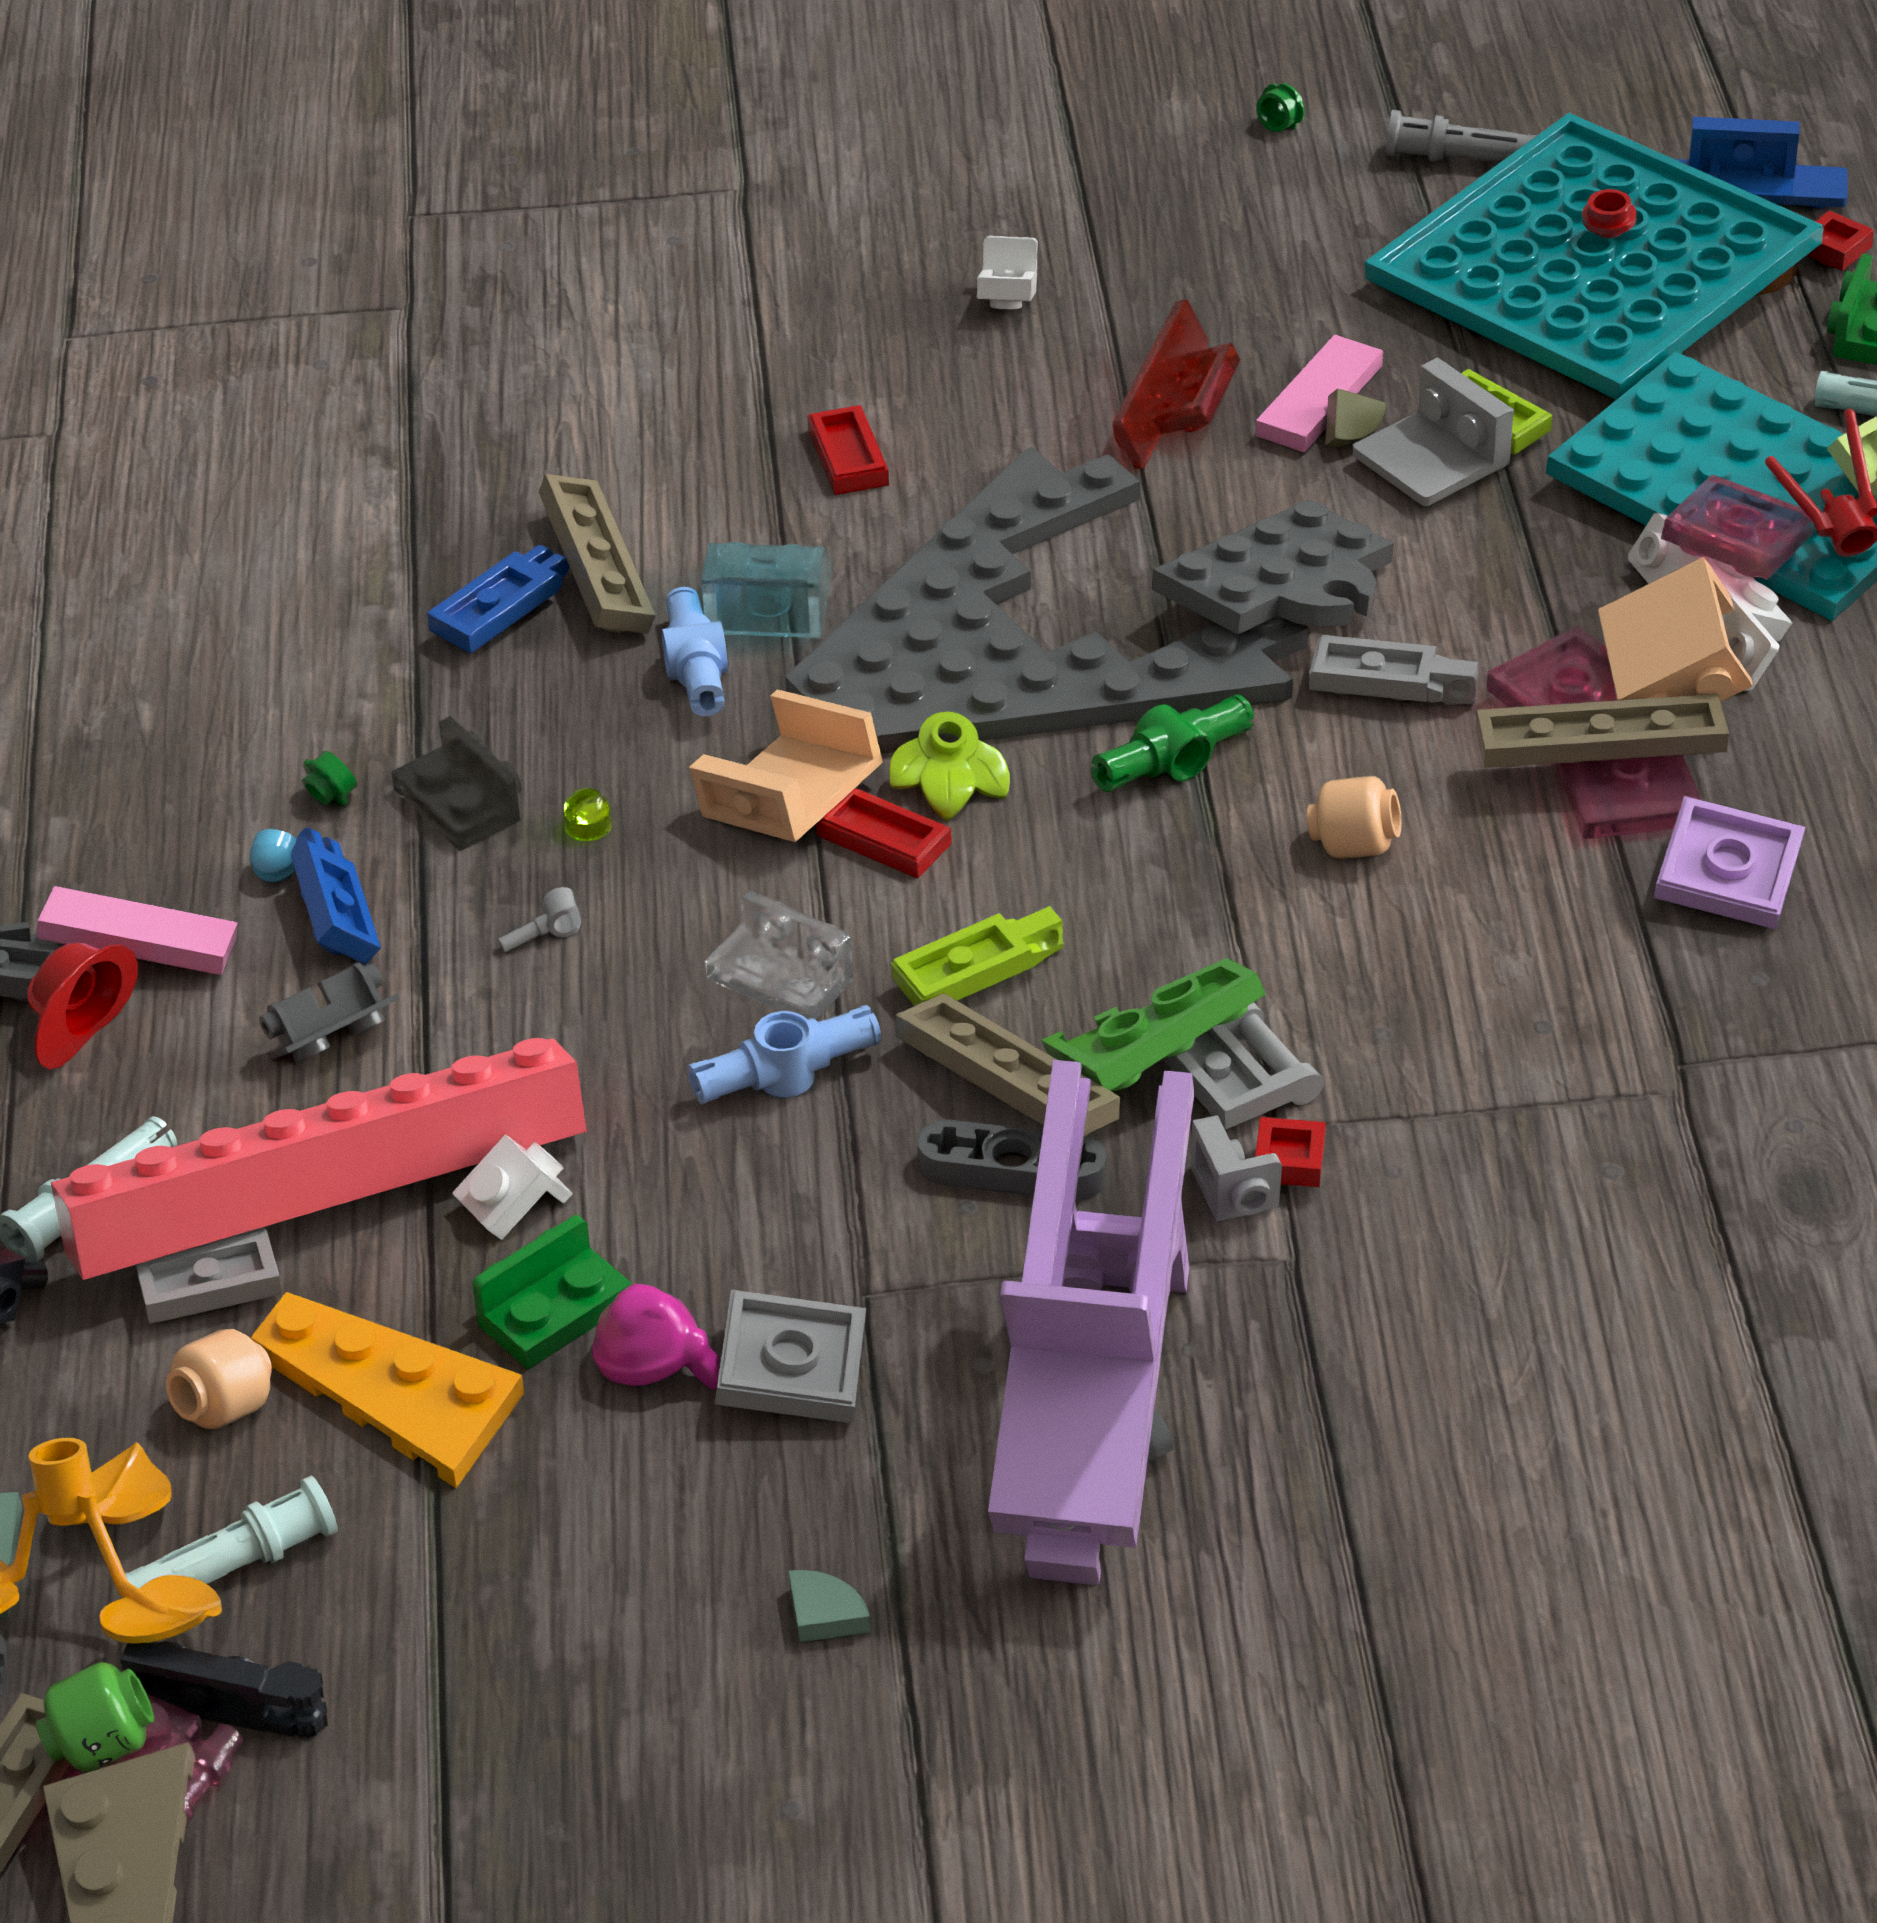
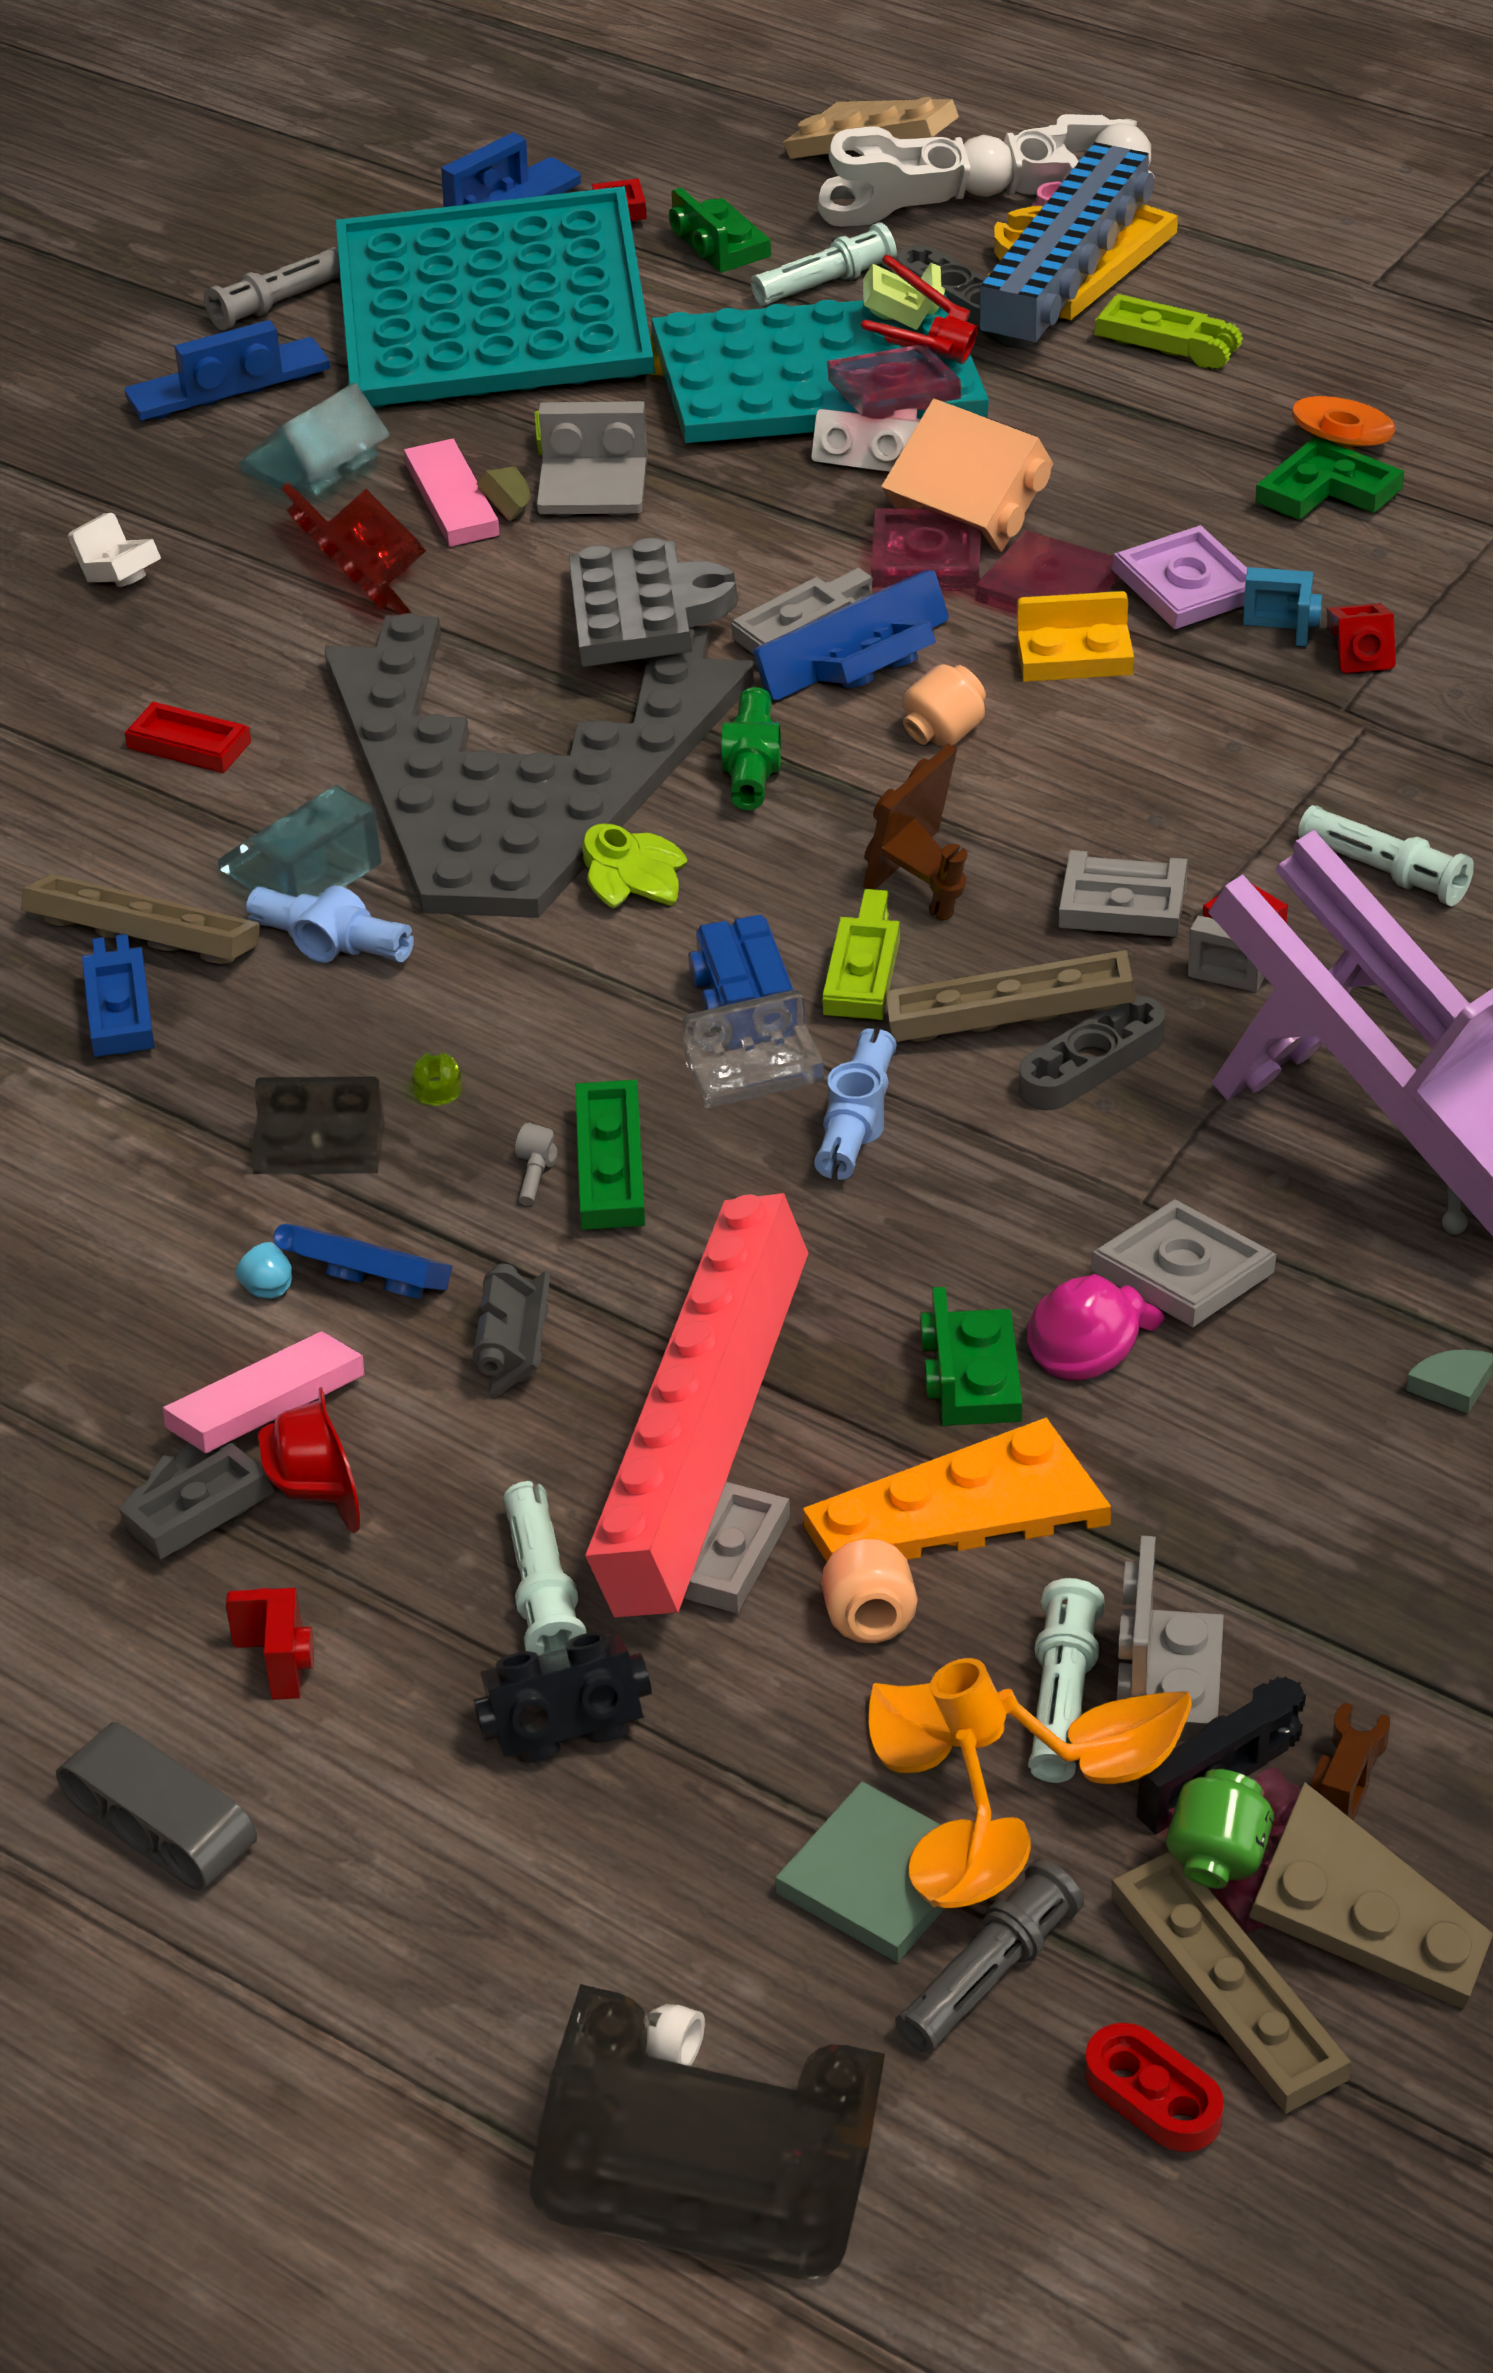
camera: 50 degrees left, 0 degrees up
green plate [302,750,358,806] -> none
white bracket [452,1134,573,1240] -> none
light nougat panel [689,689,883,842] -> none
red tile [816,788,952,879] -> none
bright green wing [1041,958,1266,1091] -> none
green plate [1256,83,1305,132] -> none
dark tan plate [1476,694,1729,768] -> none
red plate [1582,189,1636,238] -> none
none -> blue bracket [124,320,331,421]
none -> clear light blue slope [238,382,390,498]
none -> green plate [575,1079,645,1230]
none -> blue brick [688,914,796,1047]
none -> blue bracket [753,570,949,700]
none -> reddish brown plate [863,743,967,920]
none -> yellow bracket [1017,591,1134,682]
none -> light grey bracket [1117,1535,1224,1741]
none -> dark azure bracket [1243,567,1323,647]
none -> light aqua pin [1298,805,1474,907]
none -> reddish brown plate [1311,1703,1390,1821]
none -> red bracket [1326,603,1396,673]

